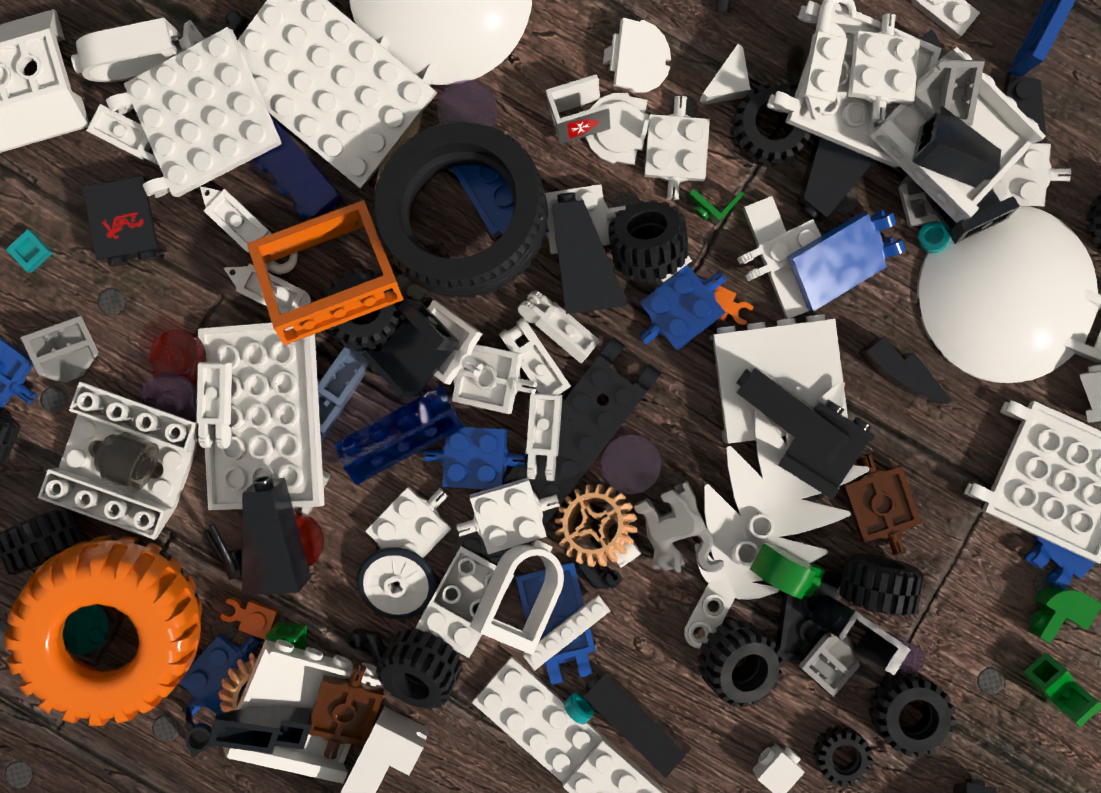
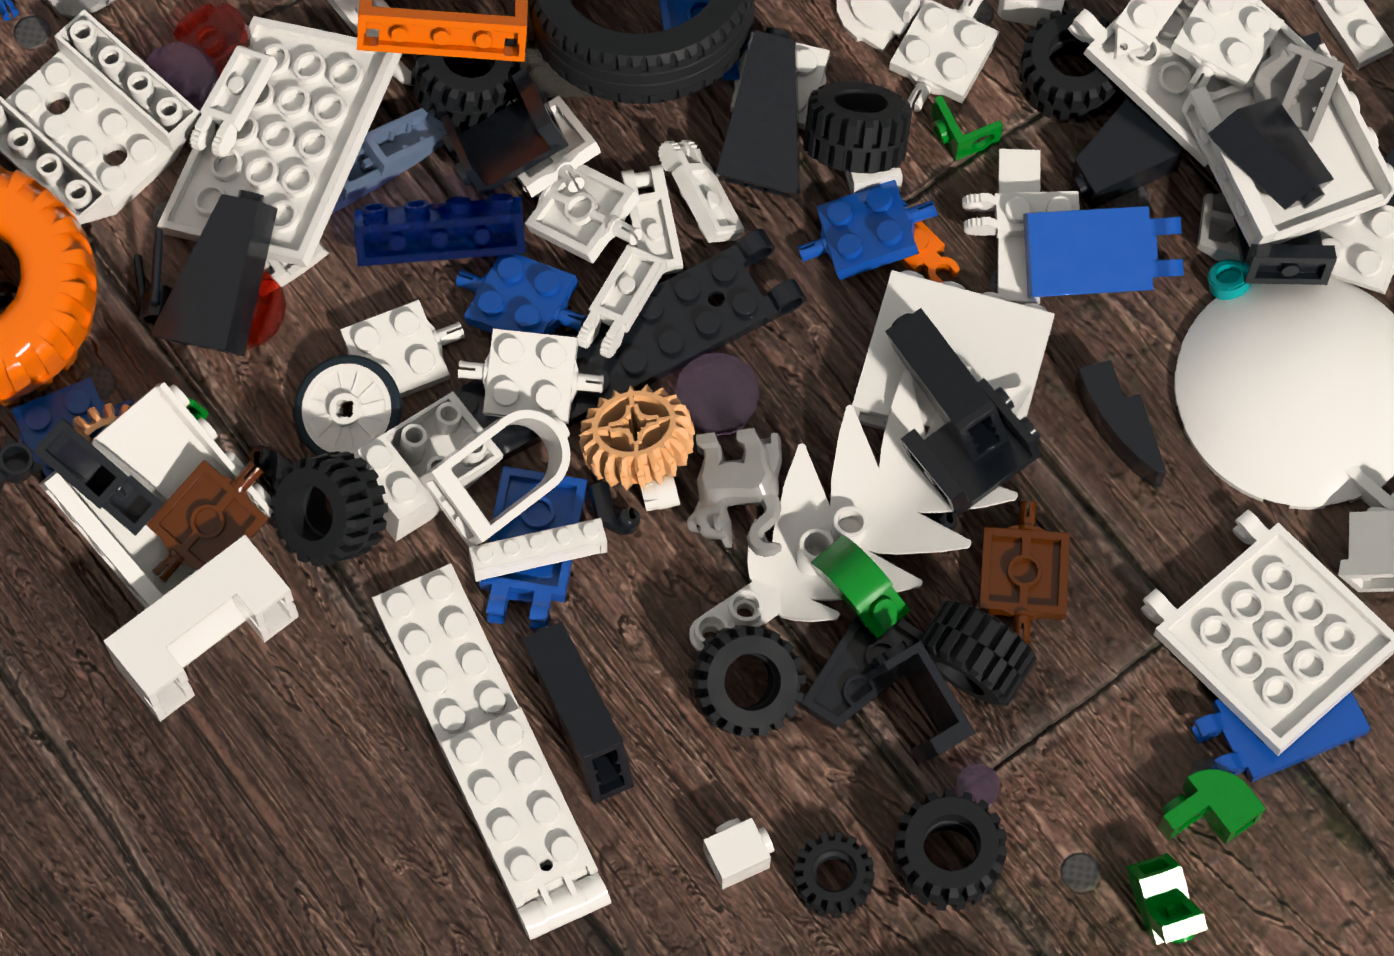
camera: 20 degrees right, 20 degrees down
clear smoke piece [94,432,159,493] -> none
orange plate [220,597,279,640] -> none
teal tile [564,693,594,724] -> none
light grey slope [798,633,860,697] -> none

